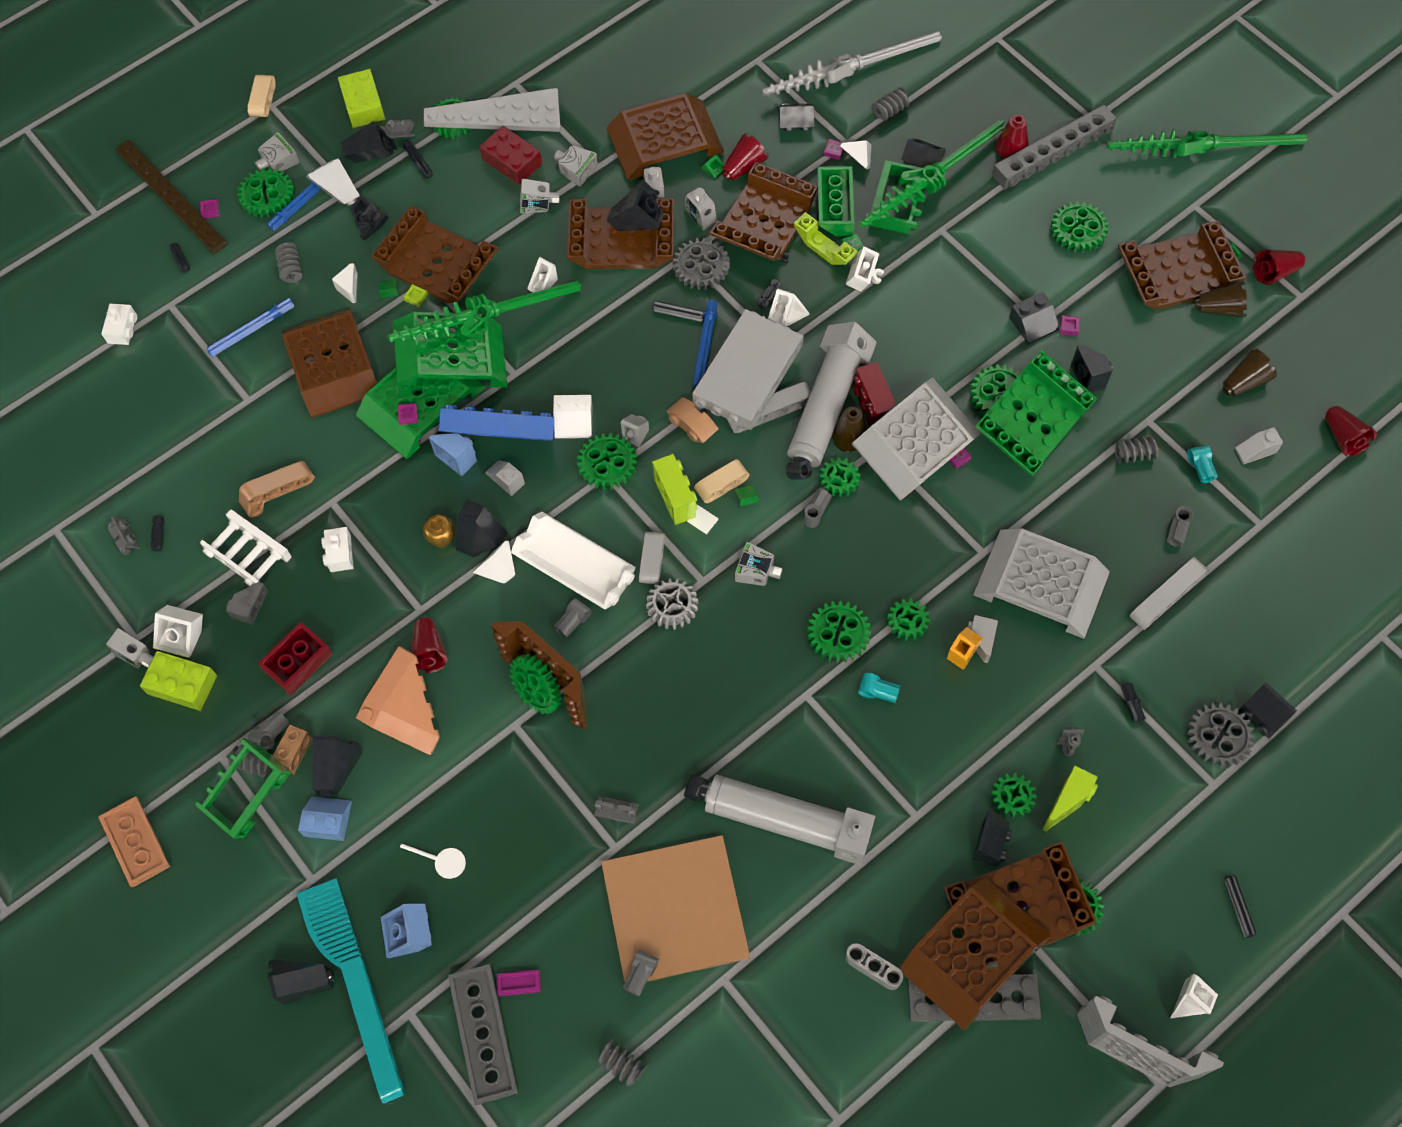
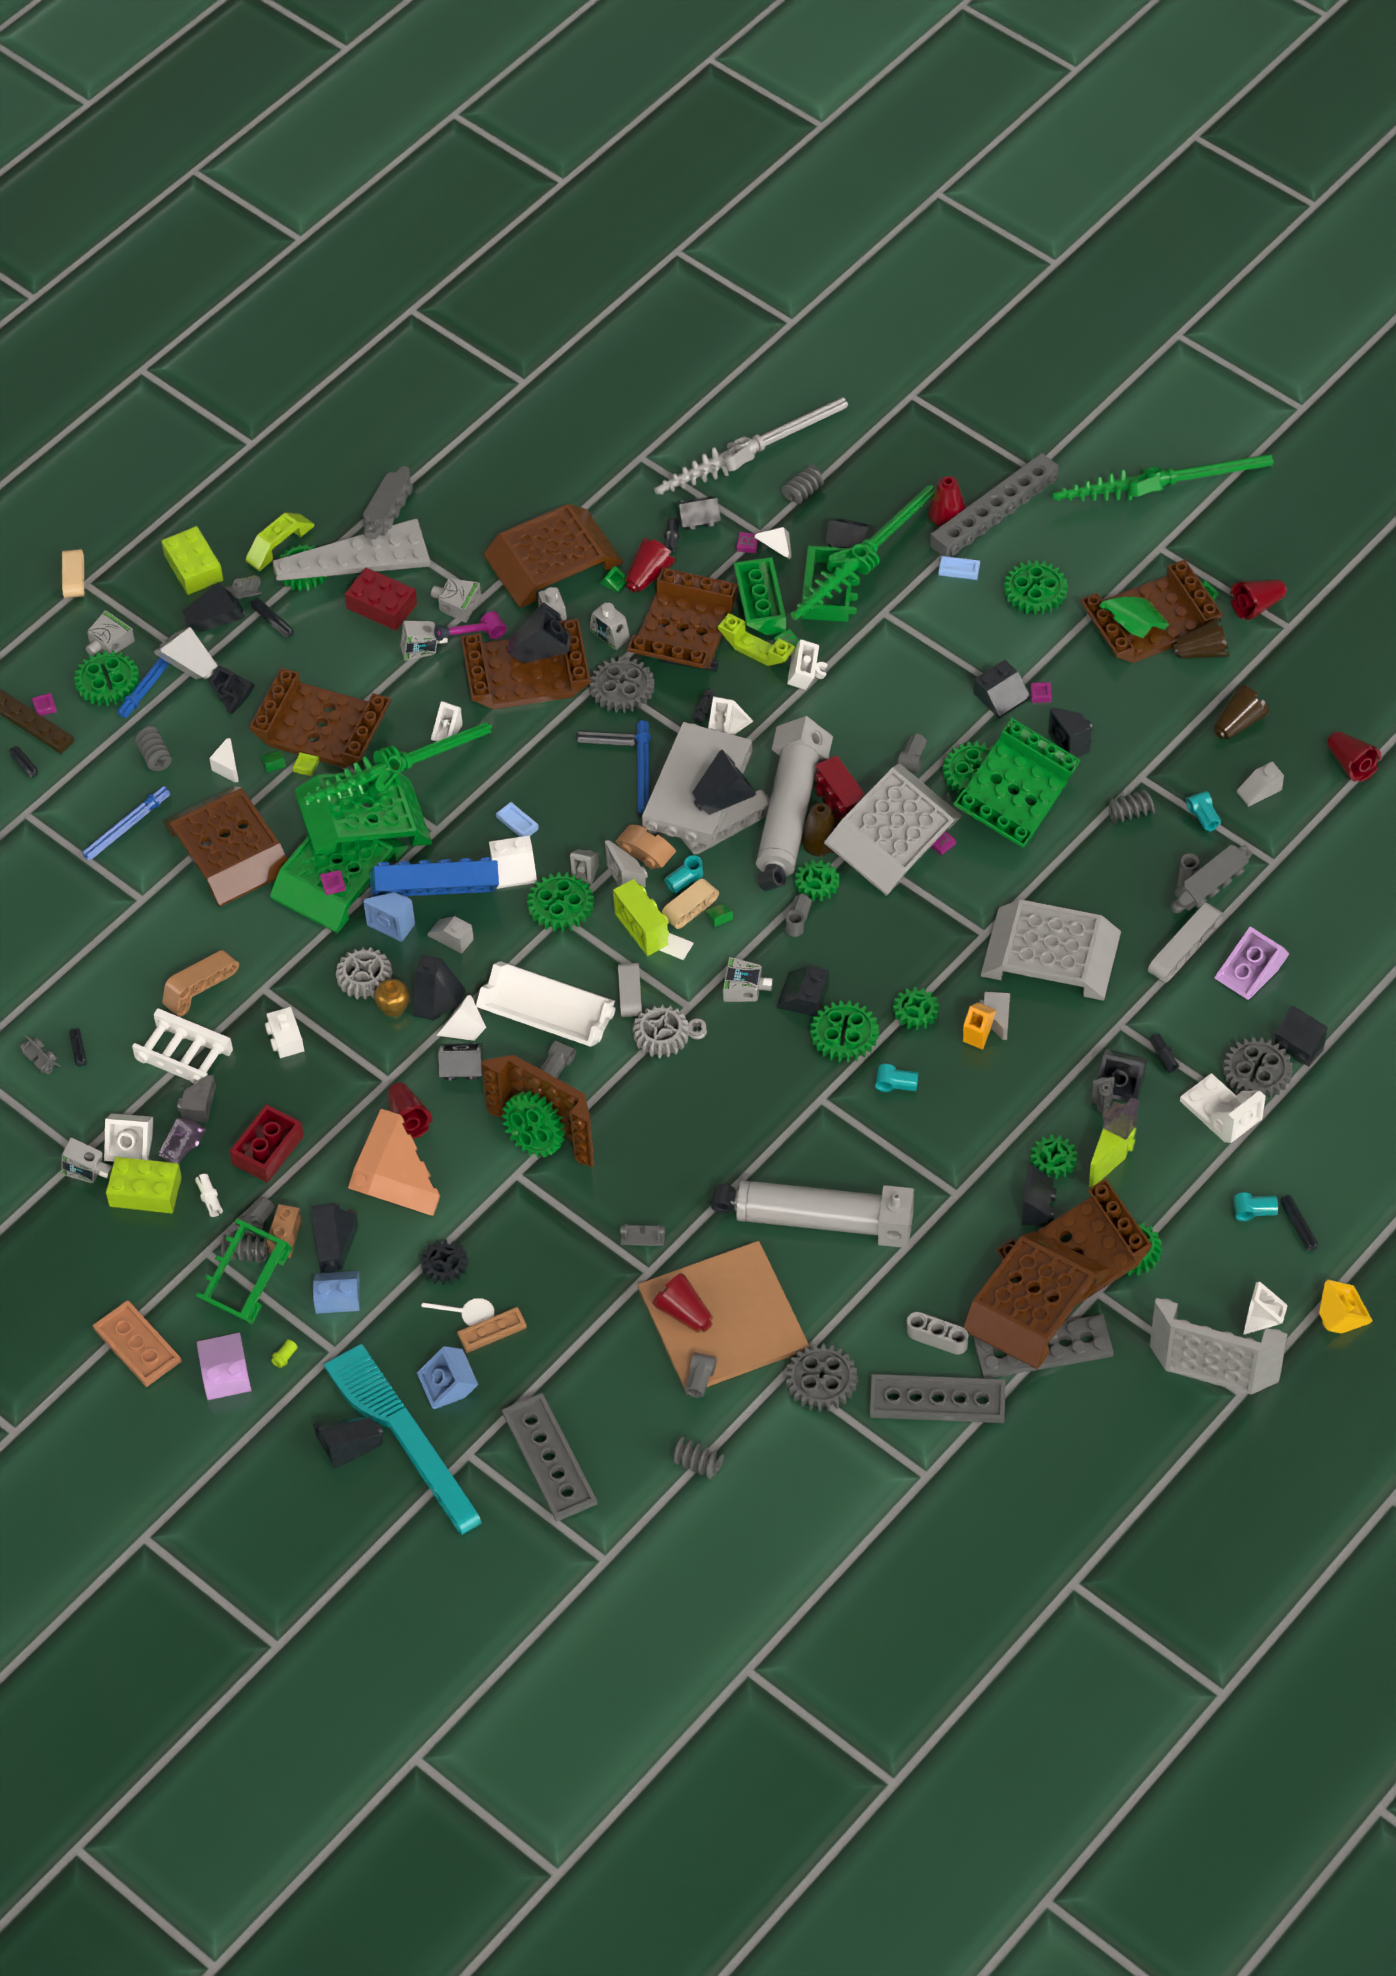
camera: 10 degrees left, 10 degrees down
magenta tile [497,970,541,997] -> none
none -> clear purple arch [158,1118,206,1164]
none -> white pin [195,1174,223,1217]
none -> lavender slope [197,1333,251,1400]
none -> lime slope [245,513,314,571]
none -> lime pin [271,1339,298,1368]
none -> light grey gear [336,947,393,1000]
none -> dark grey hinge [363,466,413,539]
none -> black gear [420,1239,468,1285]
none -> magenta piece [434,611,507,641]
none -> slope [438,1043,483,1080]
none -> medium nougat tile [457,1307,527,1353]
none -> light blue tile [496,802,539,837]
none -> light grey slope [605,840,648,887]
none -> dark red cone [652,1273,713,1333]
none -> black axle [664,518,680,553]
none -> teal piece [664,855,704,893]
none -> light grey bush [688,1019,707,1039]
none -> black slope [692,749,756,815]
none -> black slope [777,965,829,1017]
none -> dark grey gear [786,1344,858,1412]
none -> dark grey plate [870,1374,1005,1423]
none -> dark grey piece [897,734,927,773]
none -> light blue tile [939,556,980,580]
none -> black slope [1098,1049,1148,1104]
none -> green slope [1099,597,1169,638]
none -> arch [1102,1097,1139,1140]
none -> dark grey hinge [1171,845,1253,913]
none -> white bracket [1180,1073,1266,1143]
none -> lavender slope [1214,927,1289,1000]
none -> teal piece [1233,1192,1278,1221]
none -> yellow slope [1319,1280,1373,1334]

